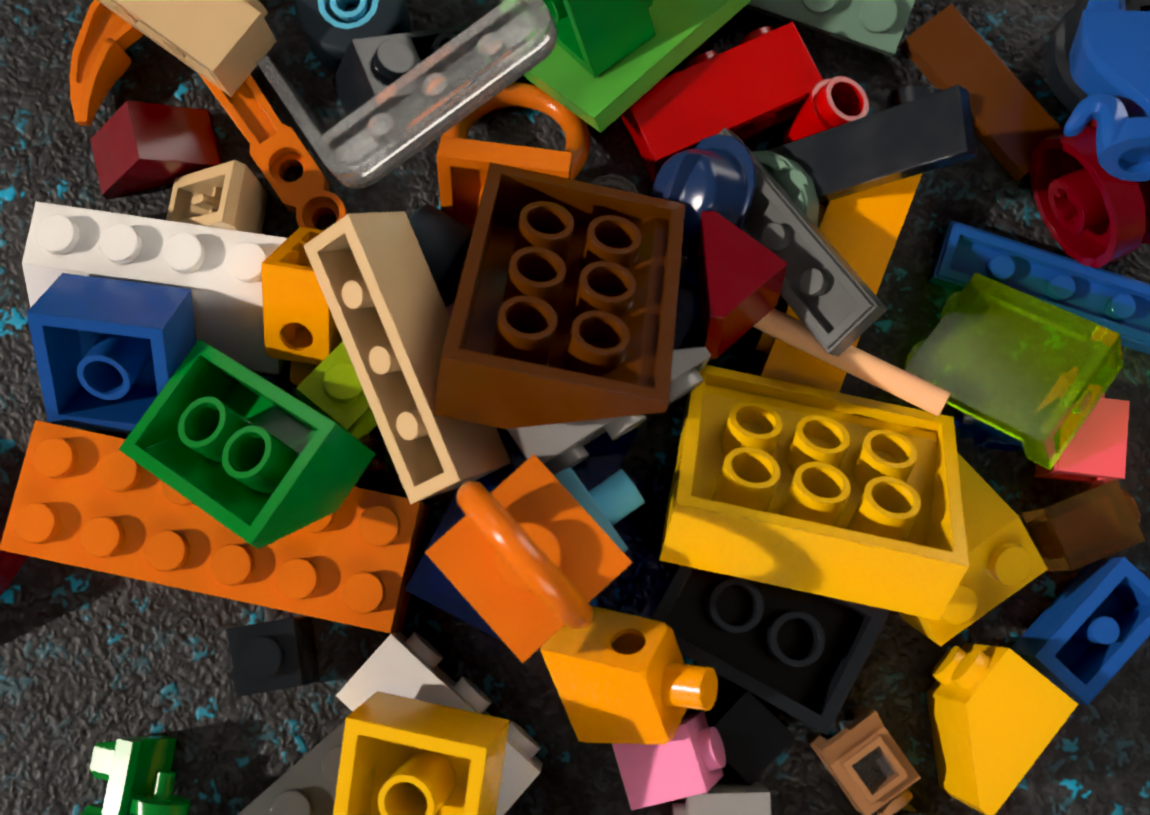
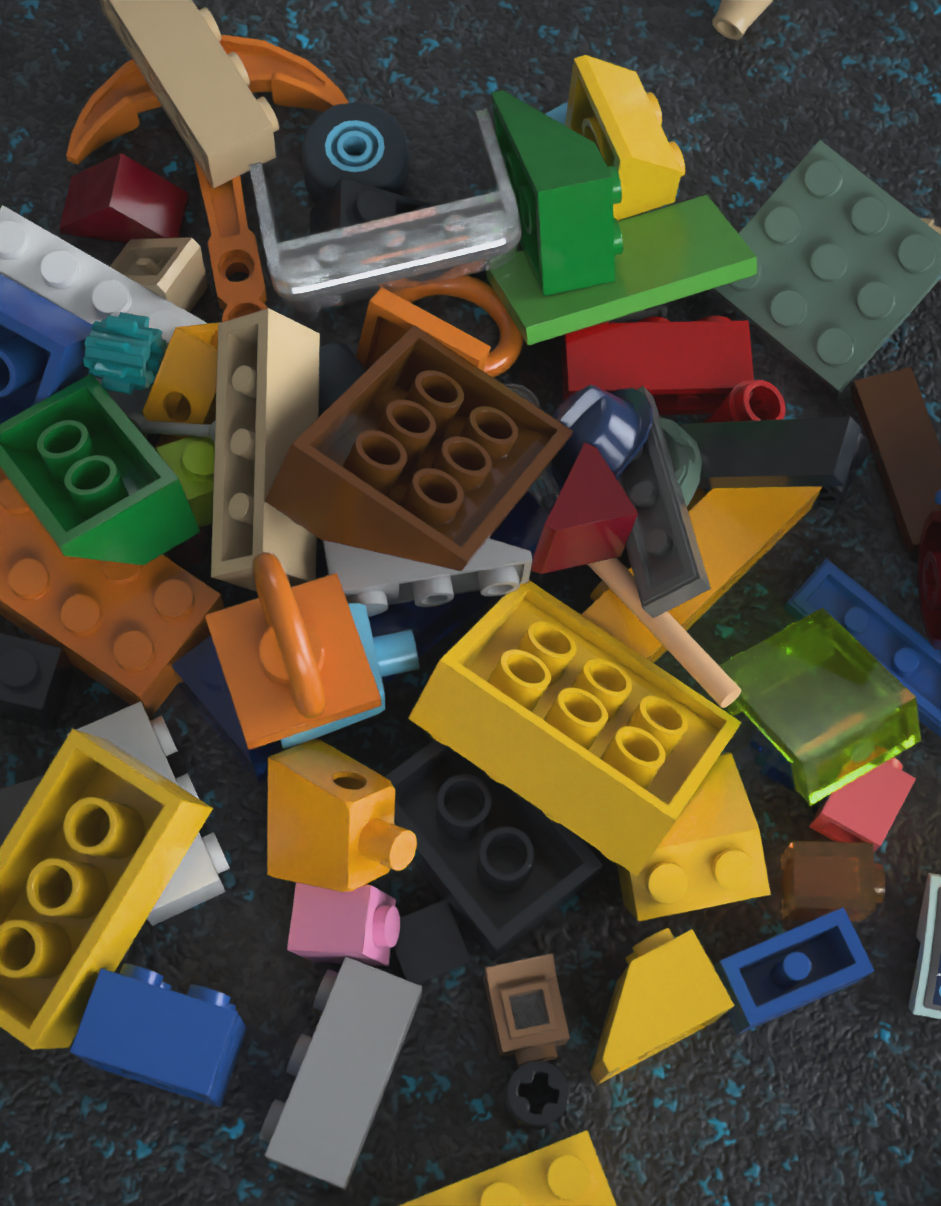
camera: 15 degrees right, 10 degrees down
none -> teal gear [83,312,167,395]
none -> light grey hinge [127,412,216,442]

